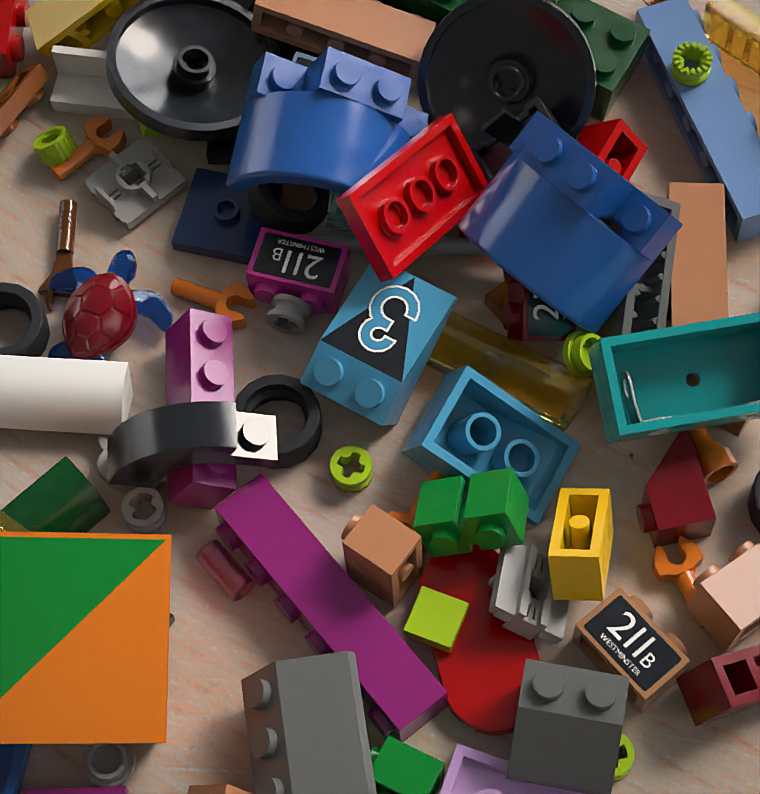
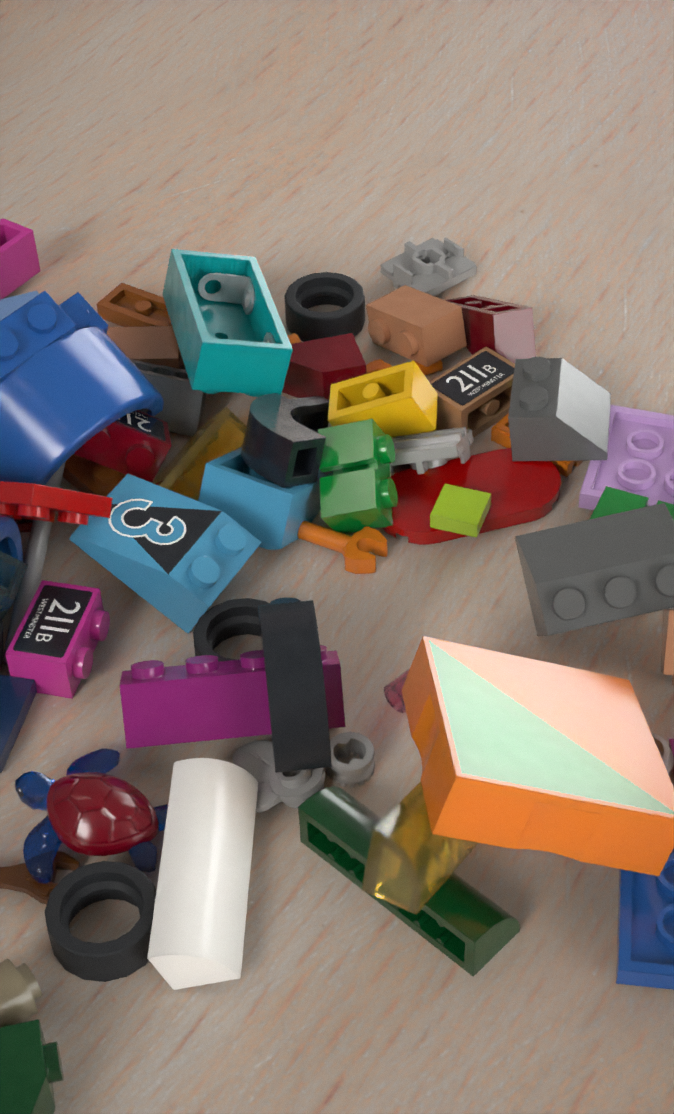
camera: 95 degrees left, 20 degrees down
orange bar [170,277,256,330] -> none
magenta brick [214,473,448,742] -> none
light grey bush [266,294,312,335] -> none
lime bush [329,445,373,494] -> none
nougat brick [341,504,423,609] -> none
lime plate [563,330,601,378] -> none
none -> black arch [241,393,329,488]

